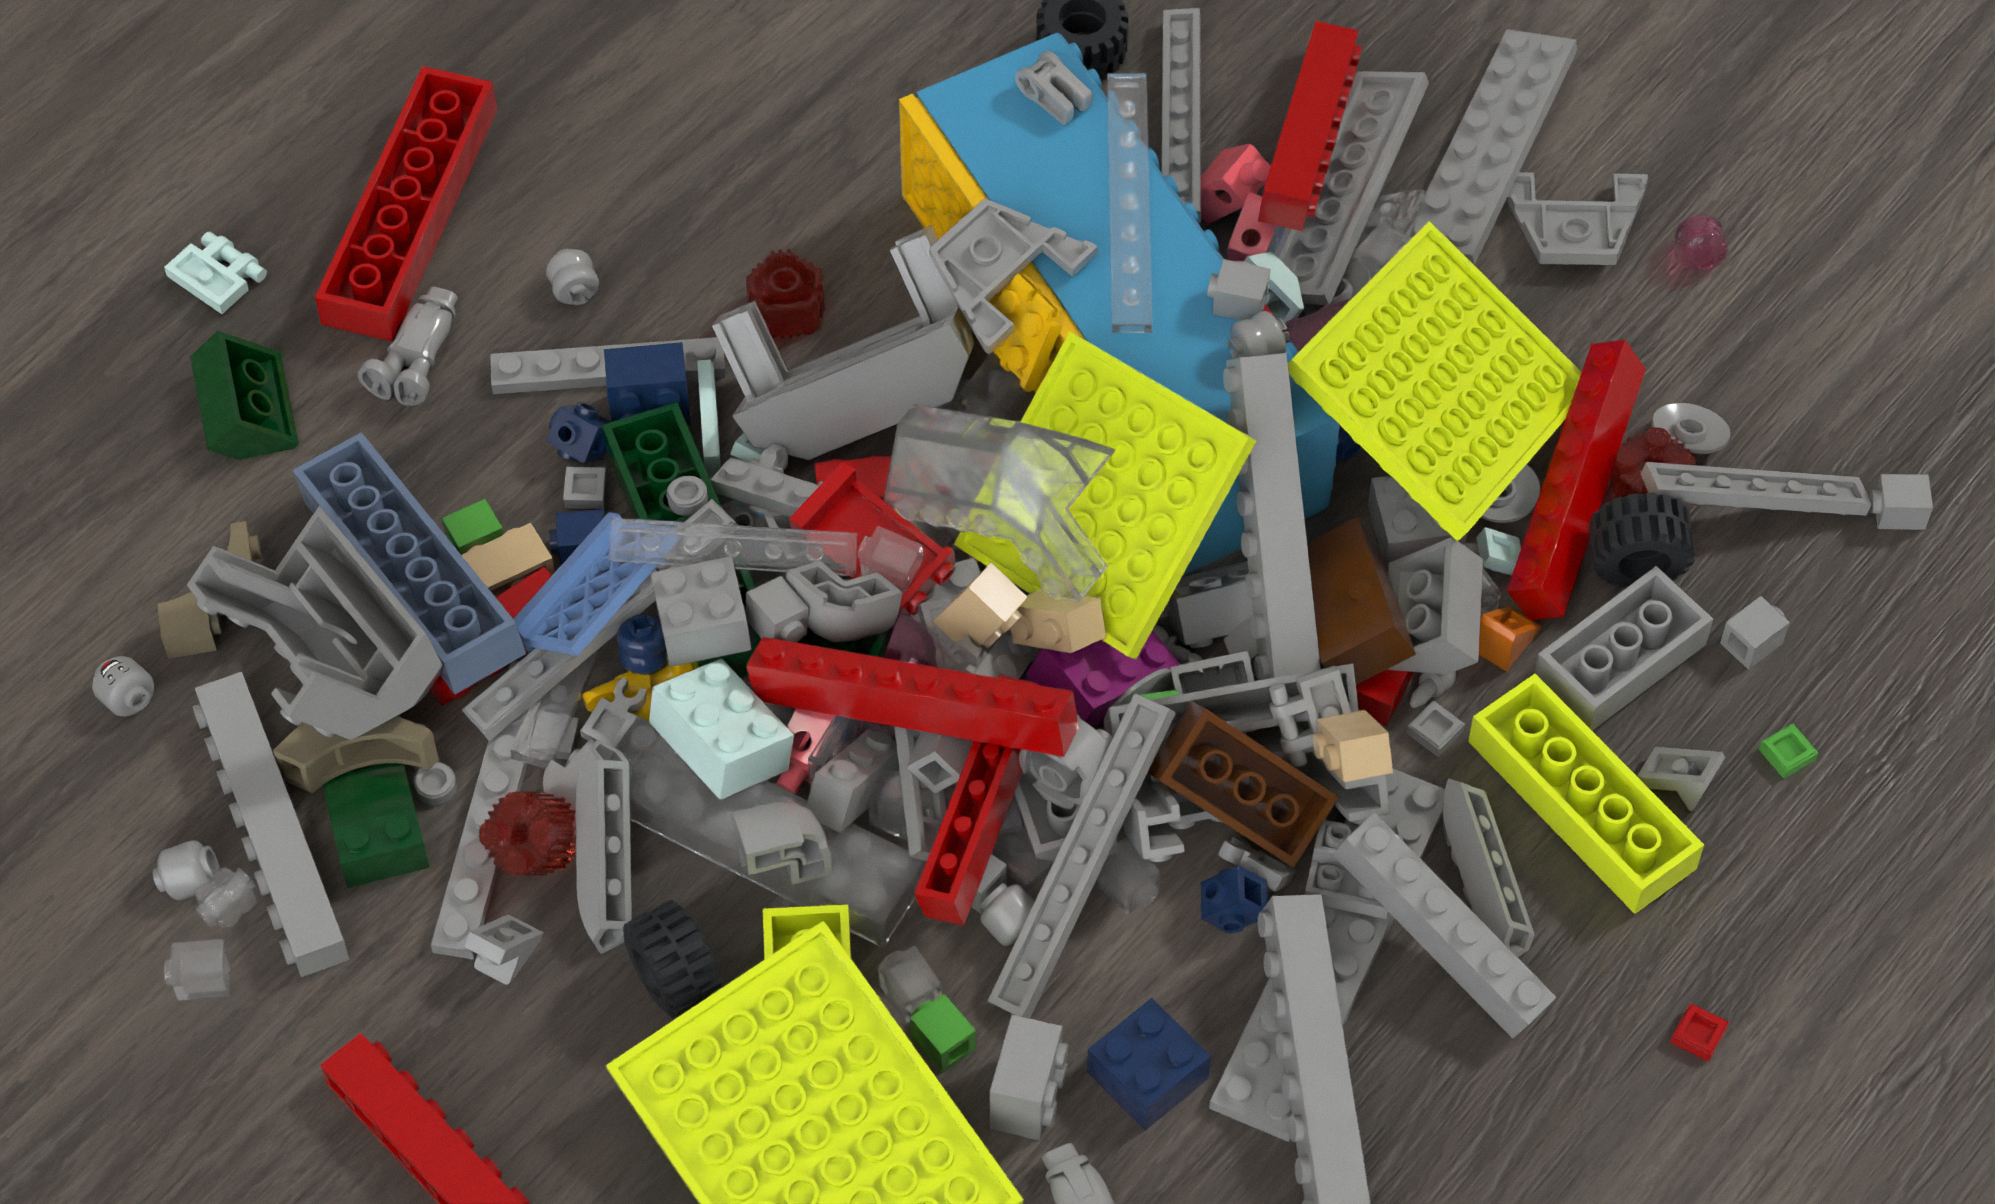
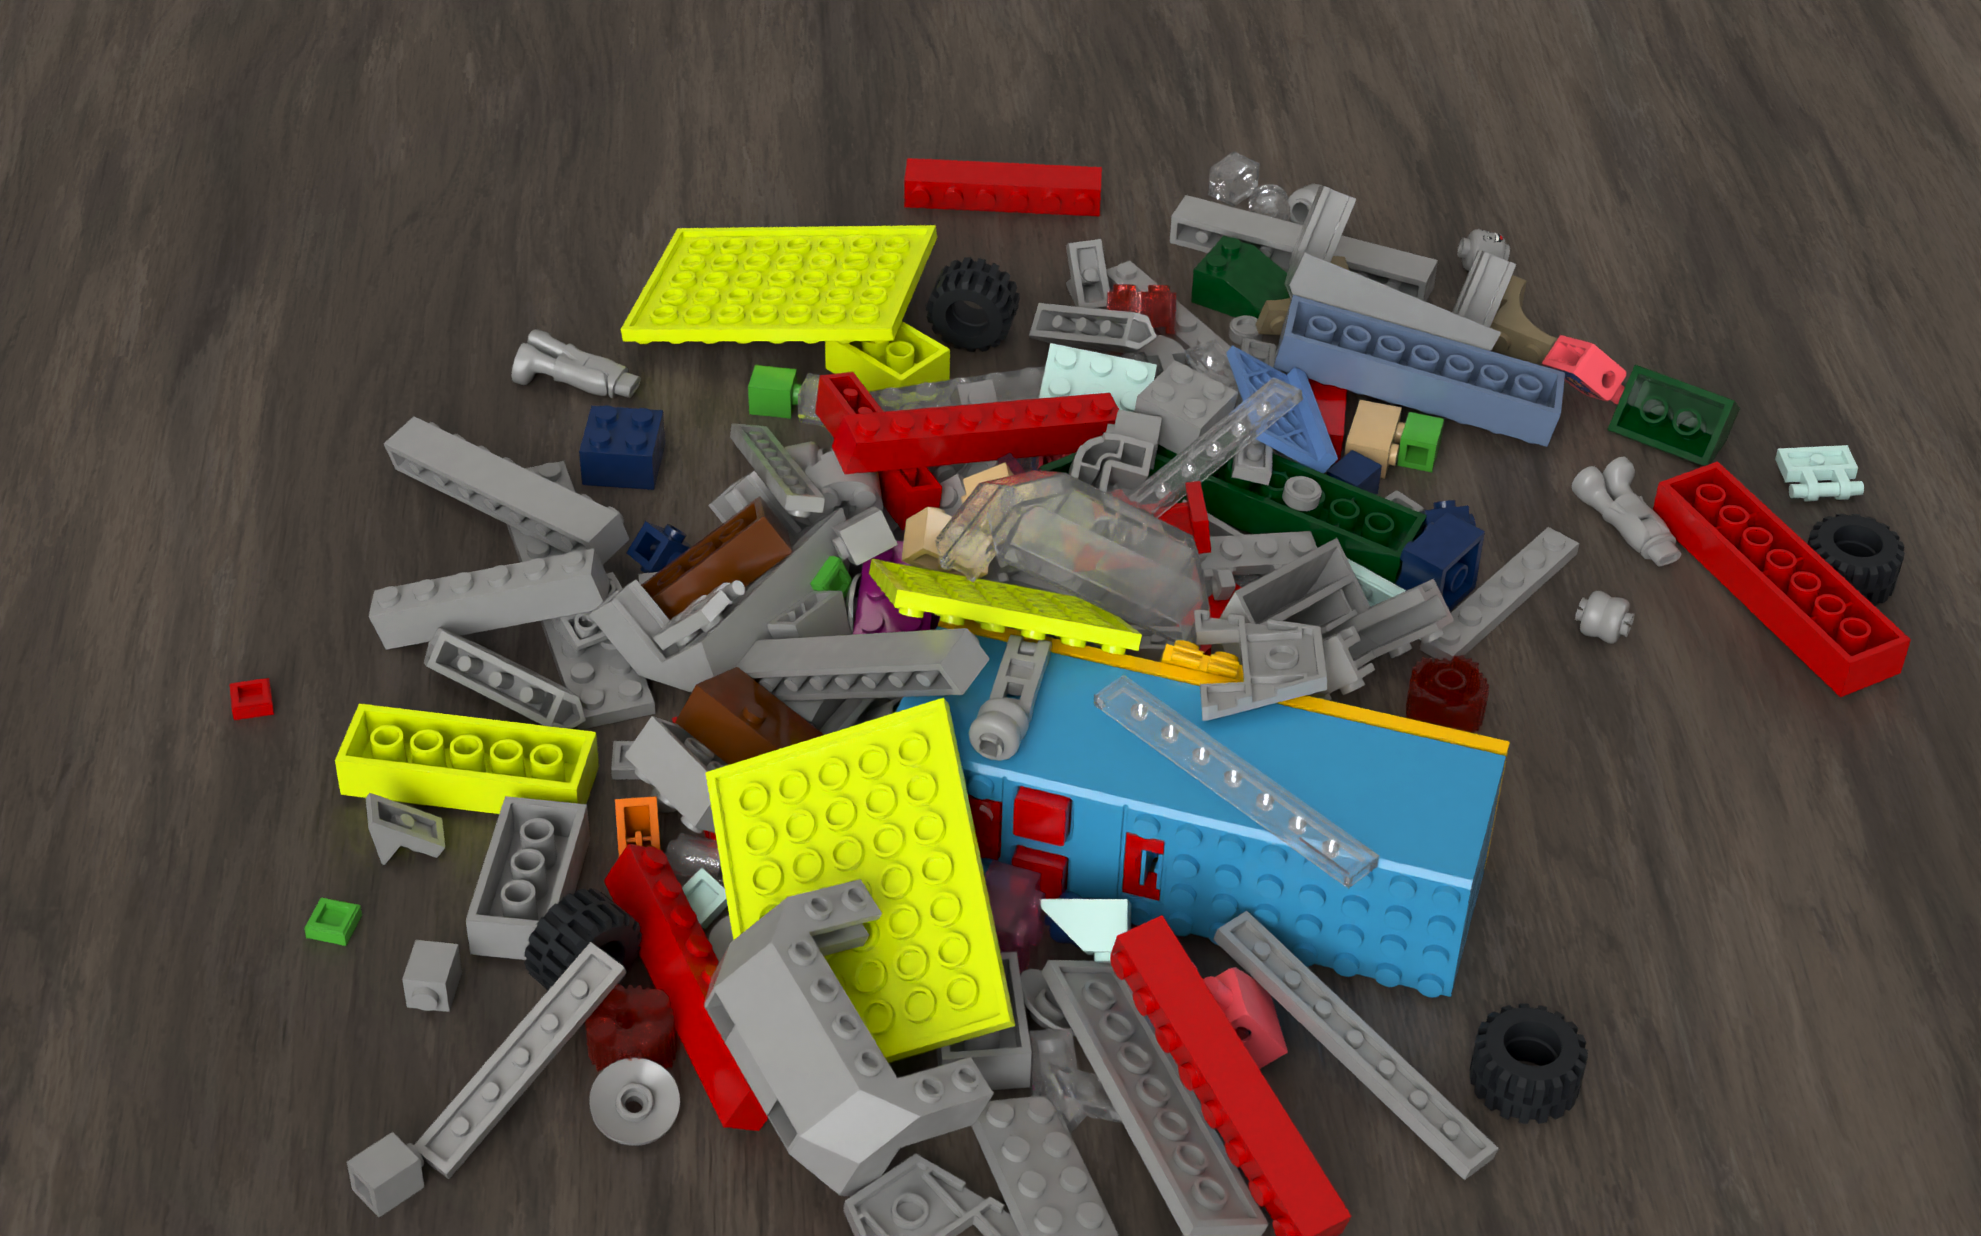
camera: 135 degrees right, 15 degrees down
light grey brick [731,801,833,885] -> none
light grey brick [990,1015,1069,1141] -> none
light grey piece [1015,51,1092,126] -> none
light grey brick [1207,259,1270,320] -> none
tan brick [1312,710,1393,782] -> none
none -> light grey wedge [704,879,994,1197]
none -> light grey brick [832,506,898,566]
none -> light grey plate [989,634,1052,723]
none -> coral torso [1541,335,1627,404]
none -> black tyre [1807,513,1905,606]

